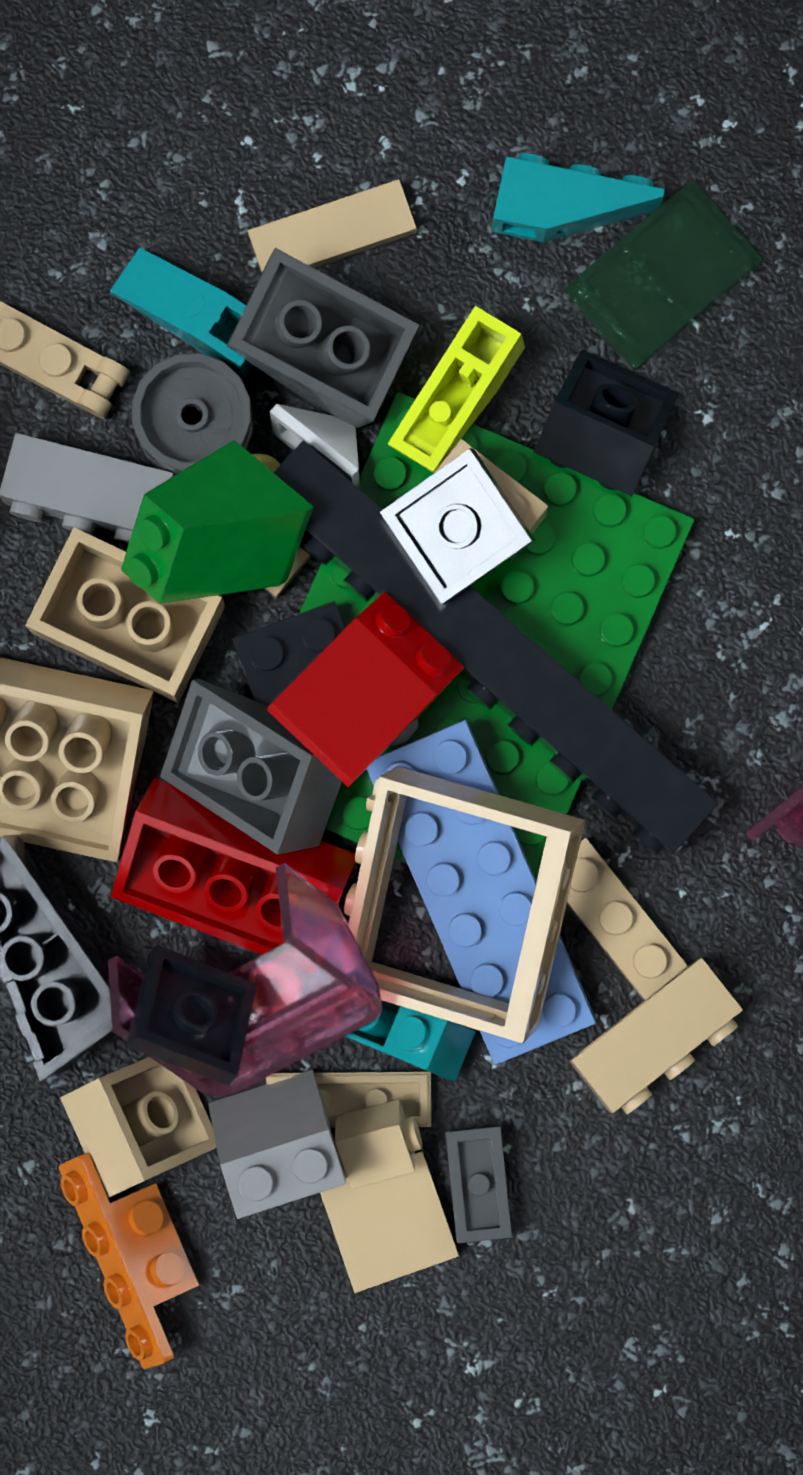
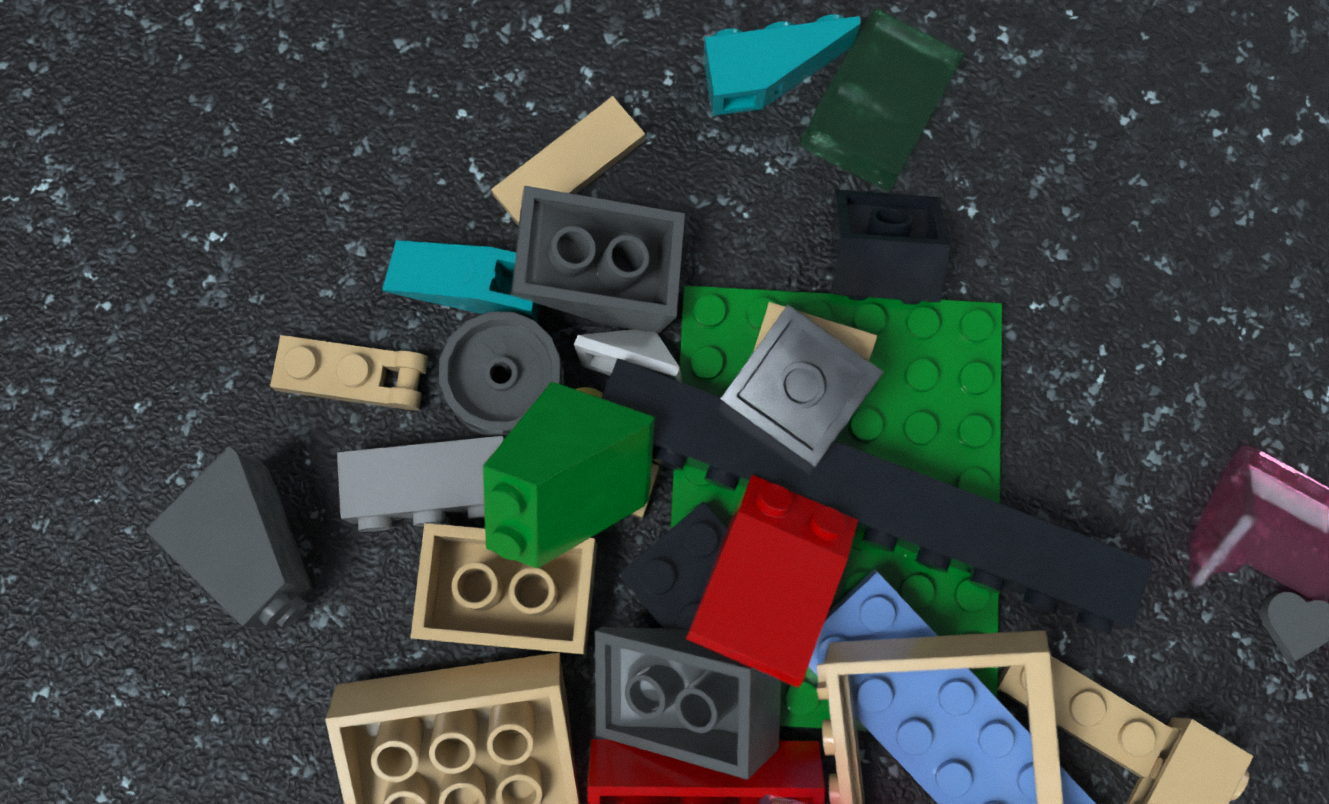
camera: 20 degrees left, 5 degrees down
neon yellow slope [388,306,525,473] -> none

